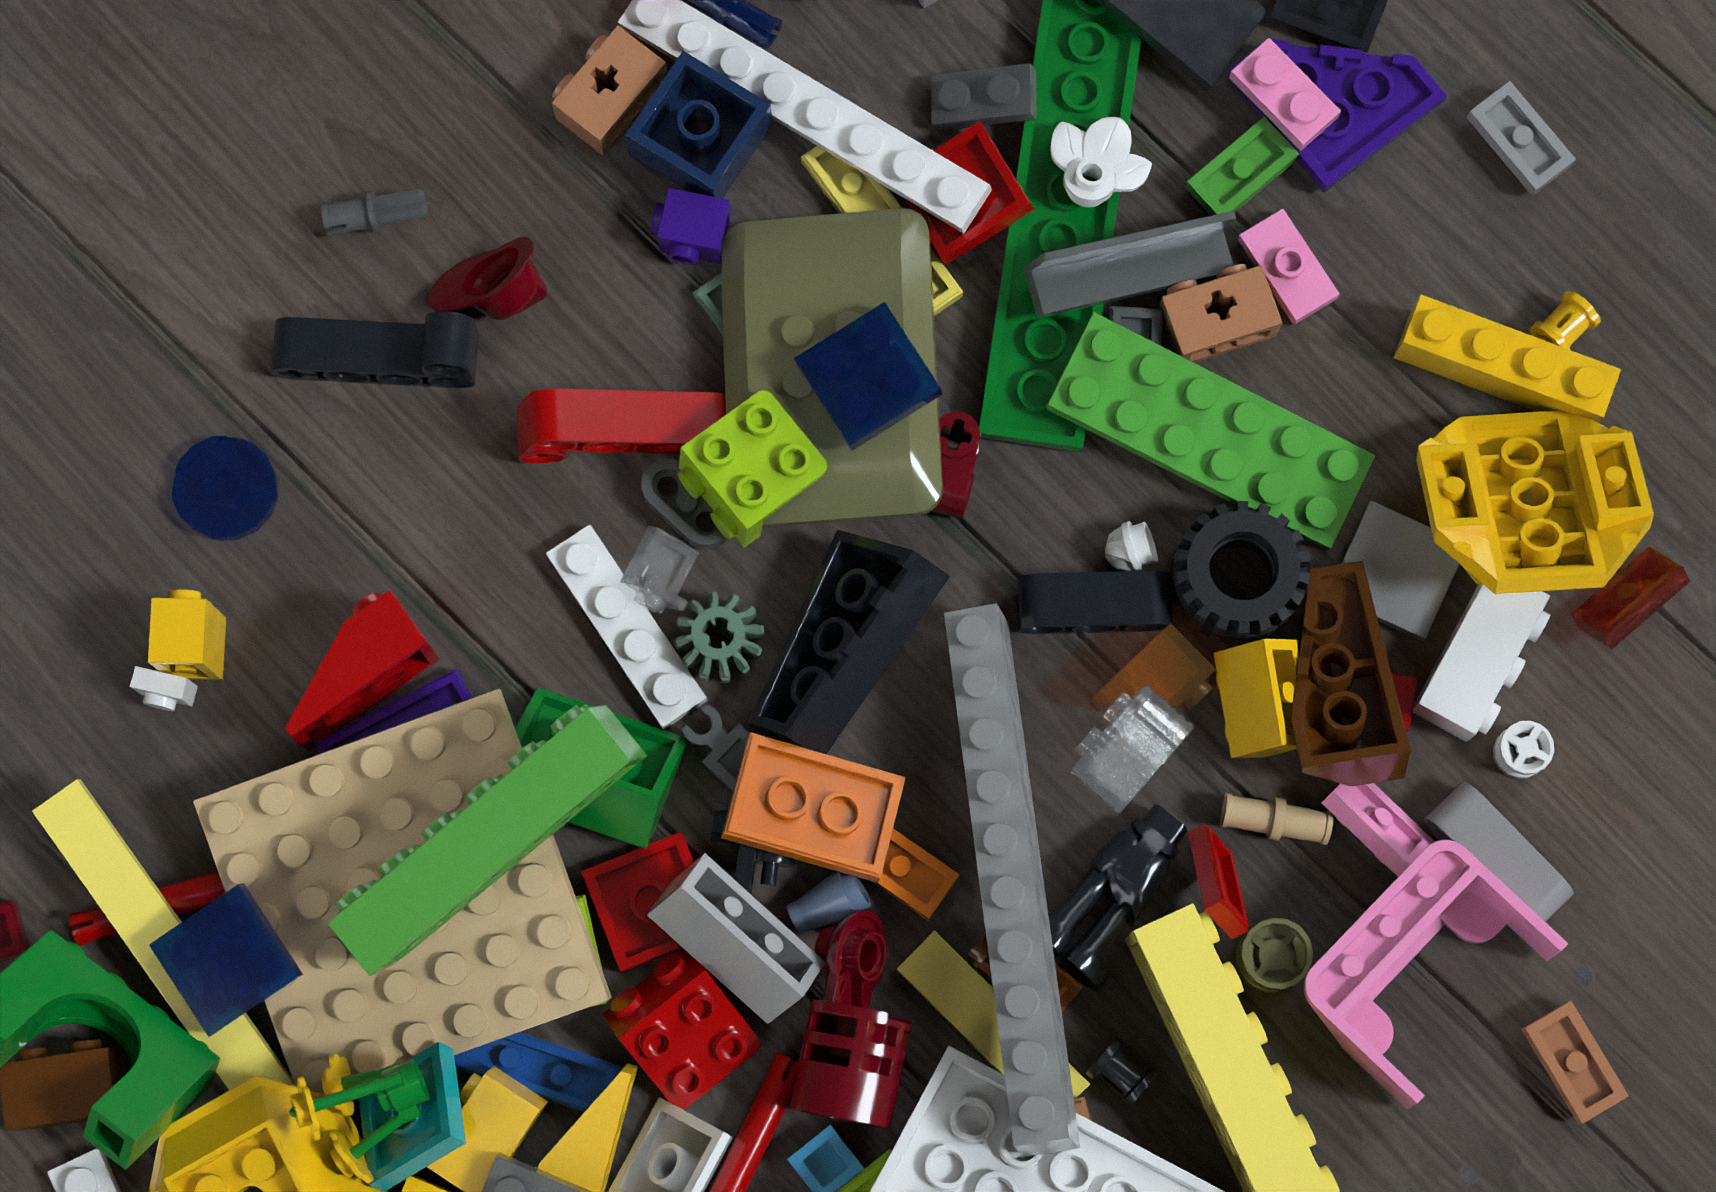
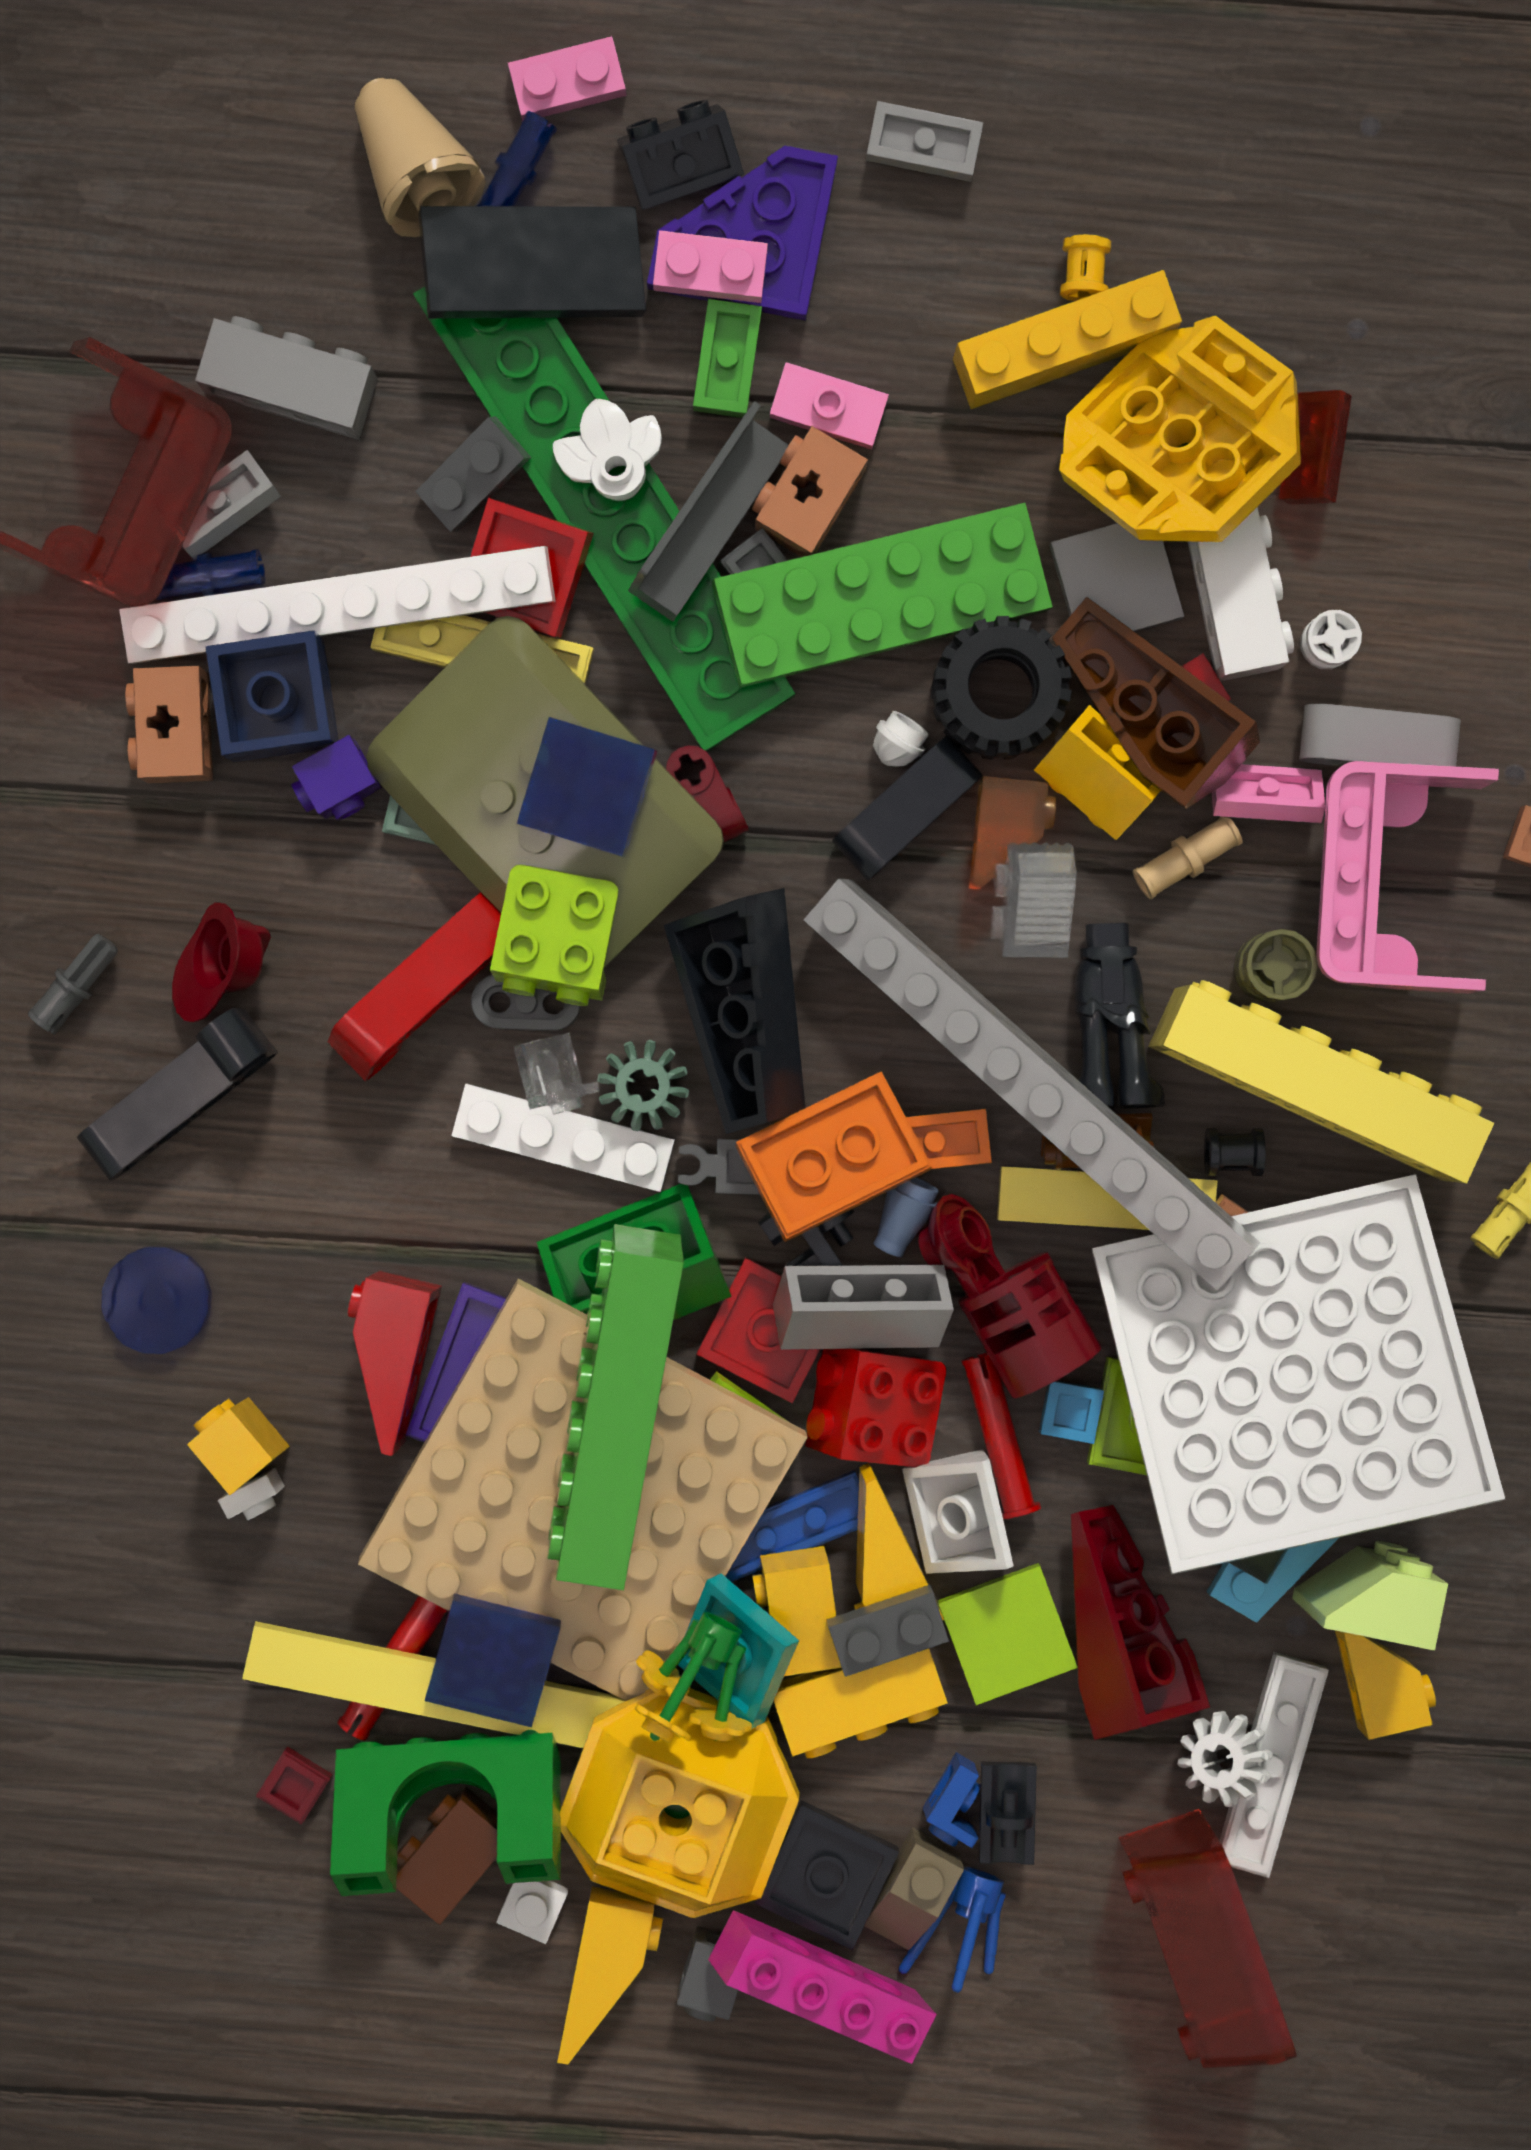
camera: 40 degrees left, 10 degrees up
red tile [1188,824,1249,939] -> none

